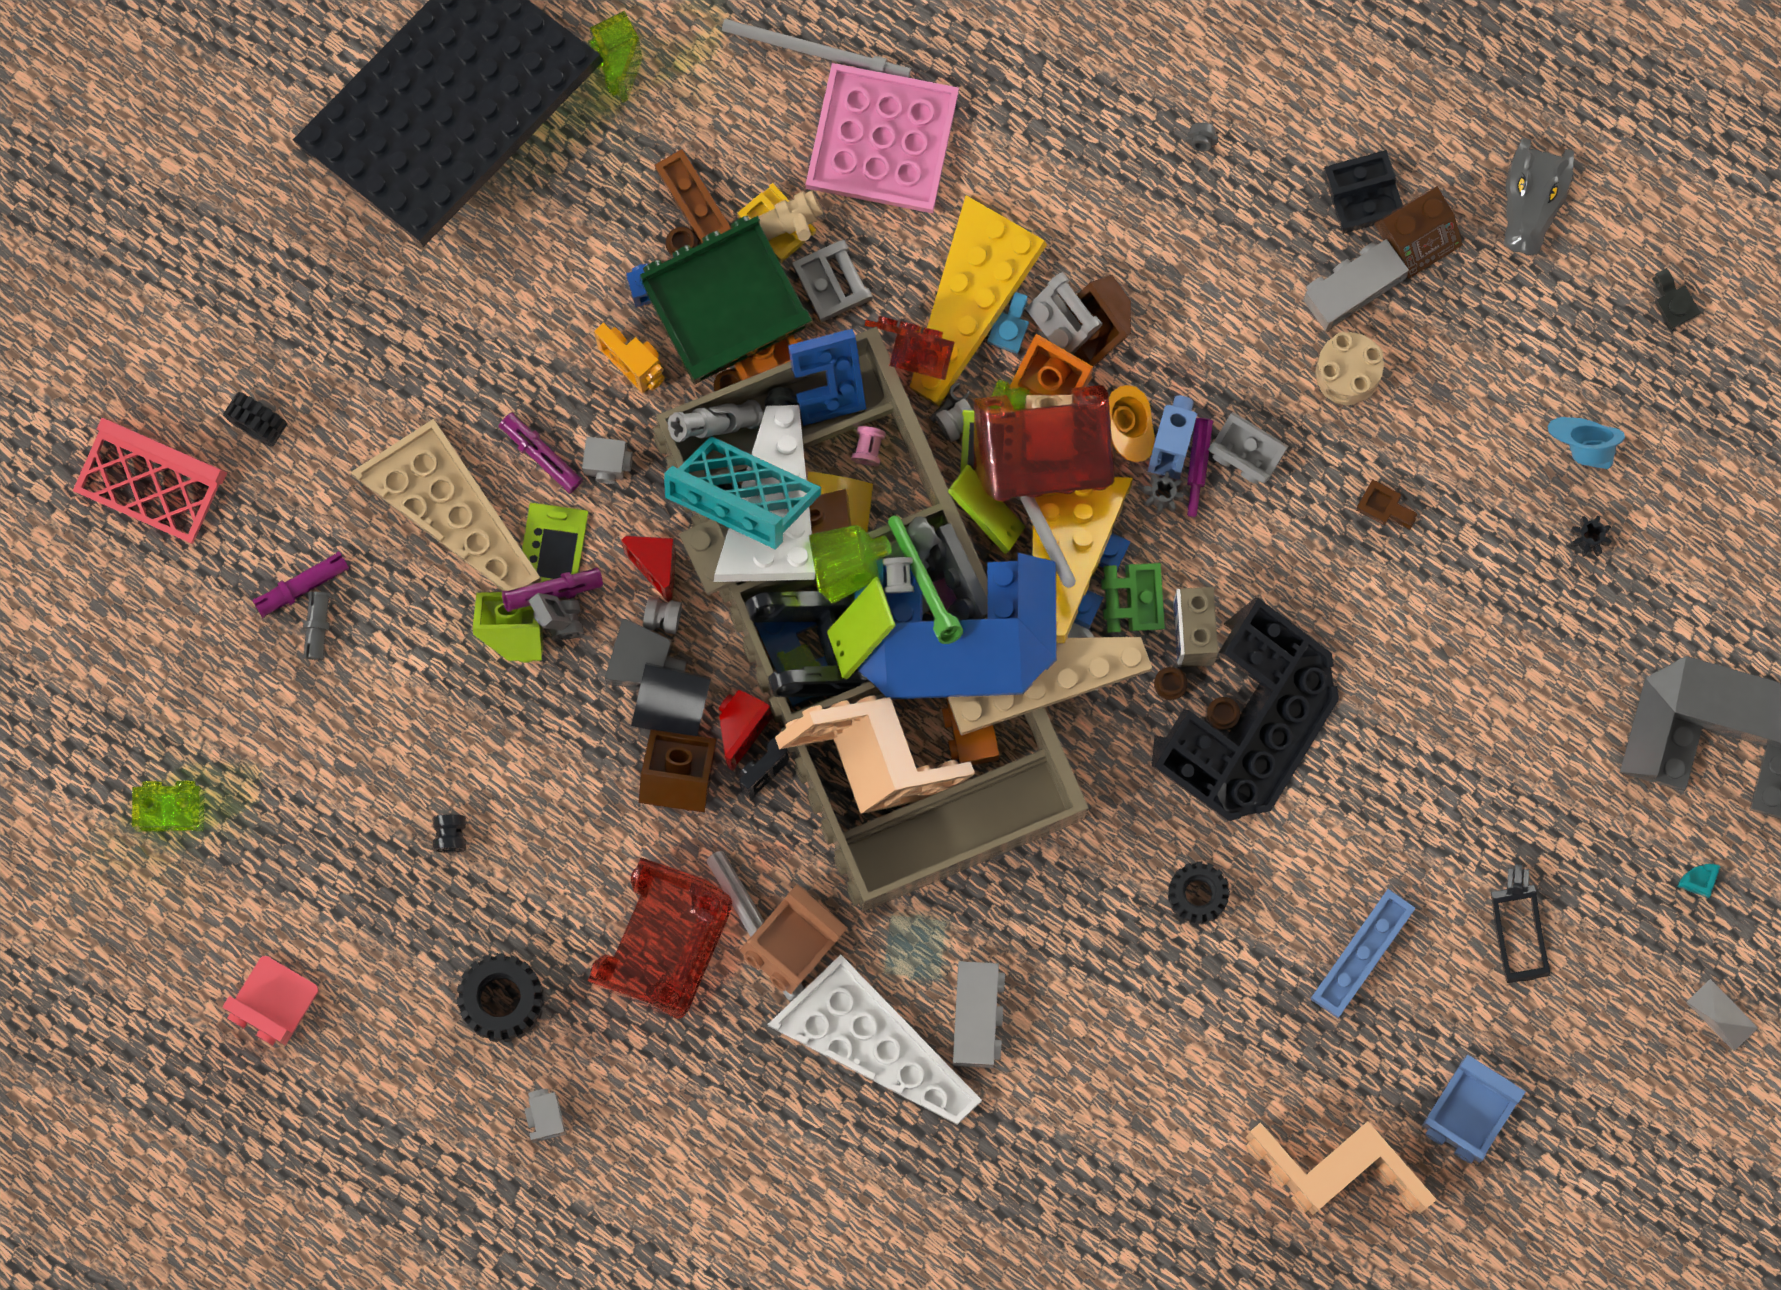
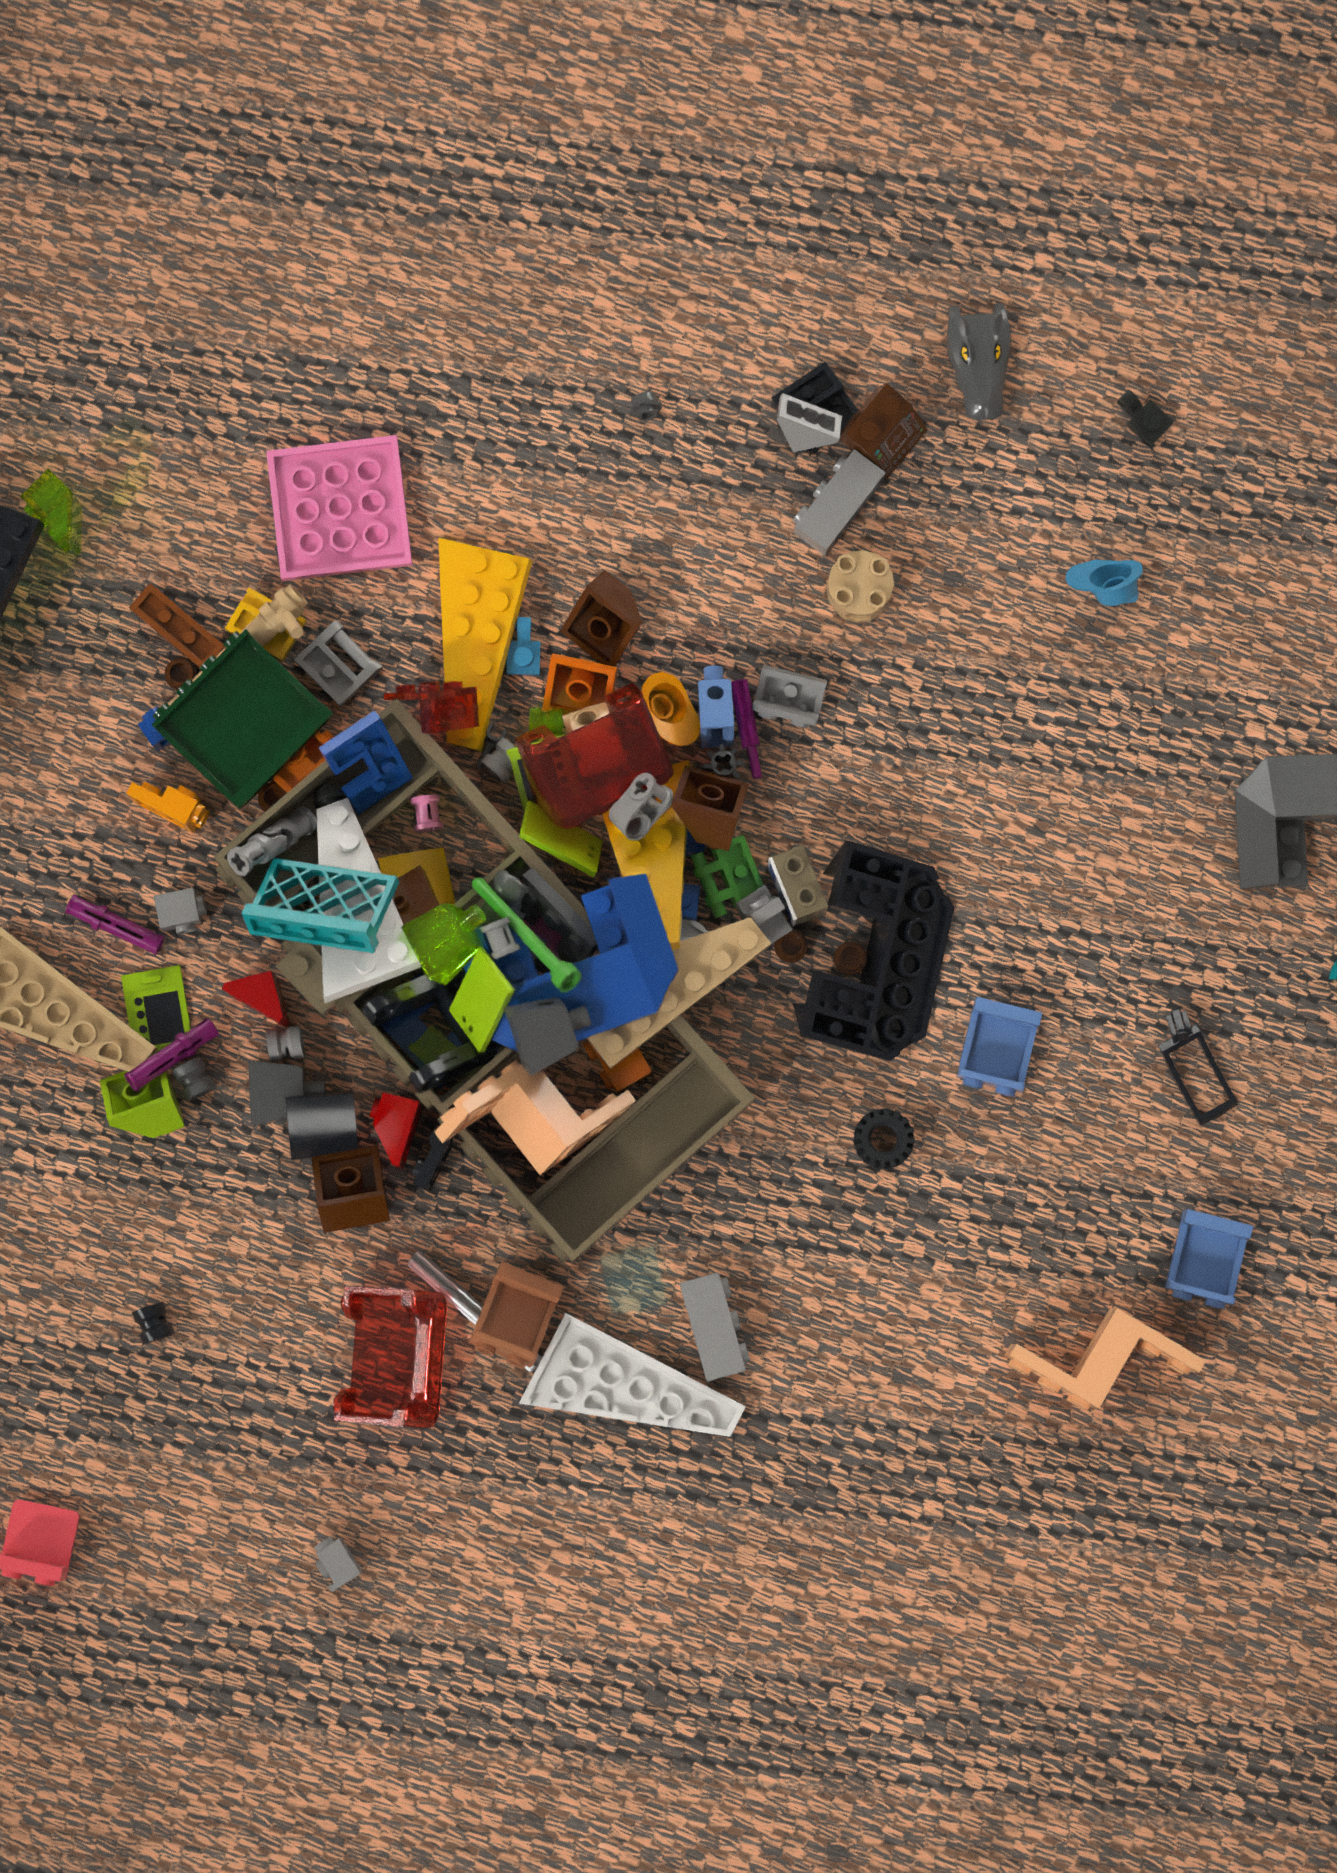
camera: 20 degrees left, 5 degrees up
black tyre [457,953,545,1042] -> none
dark grey plate [529,593,571,631] -> none
light grey bar [722,19,911,78] -> none
light grey piece [1006,470,1076,588] -> none
light grey plate [1025,272,1102,355] -> none
medium blue plate [1310,889,1415,1019] -> none
reddish brown plate [1356,479,1417,530] -> none
black gear [1570,516,1612,557] -> none
none -> dark grey torso [504,998,591,1075]
none -> light grey piece [609,773,674,841]
none -> reddish brown slope [671,766,749,851]
none -> light grey brick [736,885,793,944]
none -> light grey slope [777,393,842,453]
none -> medium blue panel [956,997,1042,1097]

